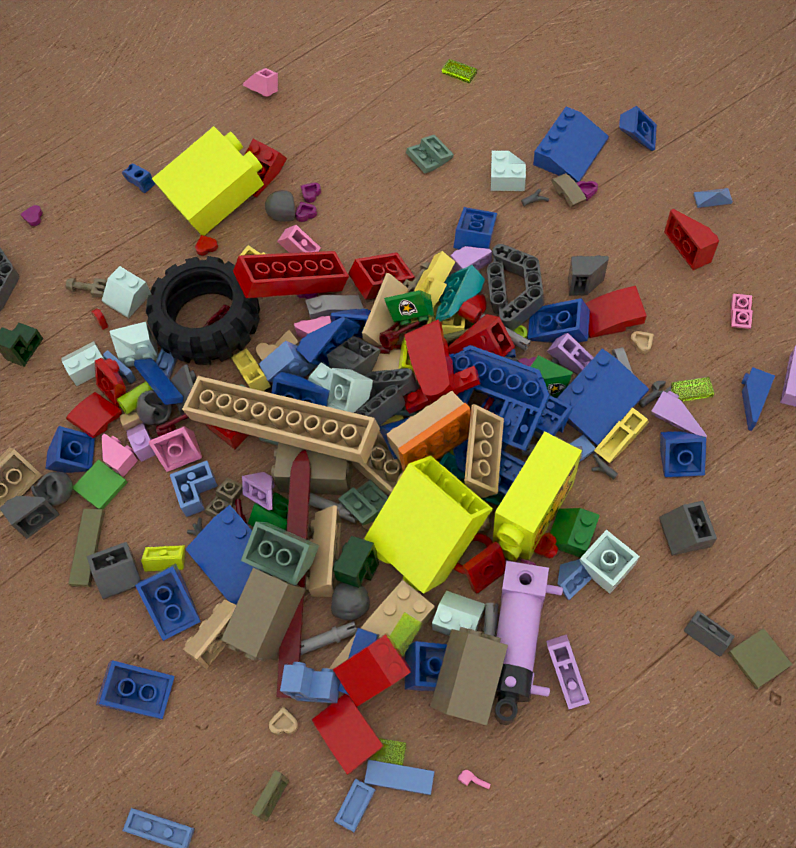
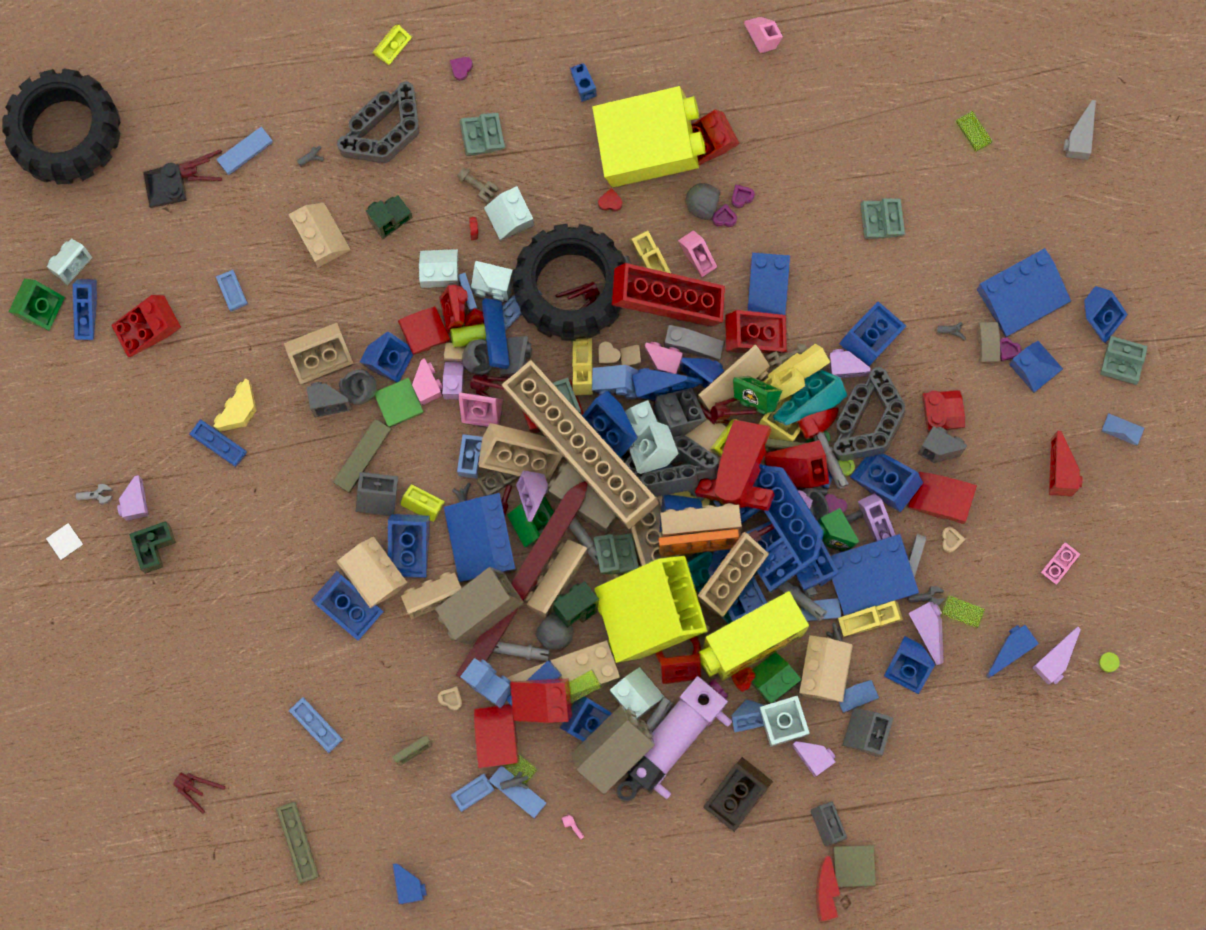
camera: 25 degrees right, 15 degrees up
sand green slope [241,522,319,585] -> none
light aqua slope [491,151,526,191] -> none
lavender slope [546,635,590,709] -> none
none -> tan slope [337,536,407,608]
none -> sand green slope [459,113,505,156]
none -> red tile [464,308,484,327]
none -> tan slope [478,423,563,483]
none -> dark grey bar [500,771,529,790]
none -> dark brown slope [703,757,773,832]
none -> blue slope [748,253,790,315]
none -> lavender slope [792,741,835,777]
none -> tan slope [799,635,853,702]
none -> red slope [816,856,840,922]
none -> medium blue slope [838,680,879,713]
none -> red slope [922,390,965,432]
none -> blue slope [1009,341,1063,393]
none -> light grey slope [1063,100,1096,160]
none -> sand green slope [1100,336,1148,385]

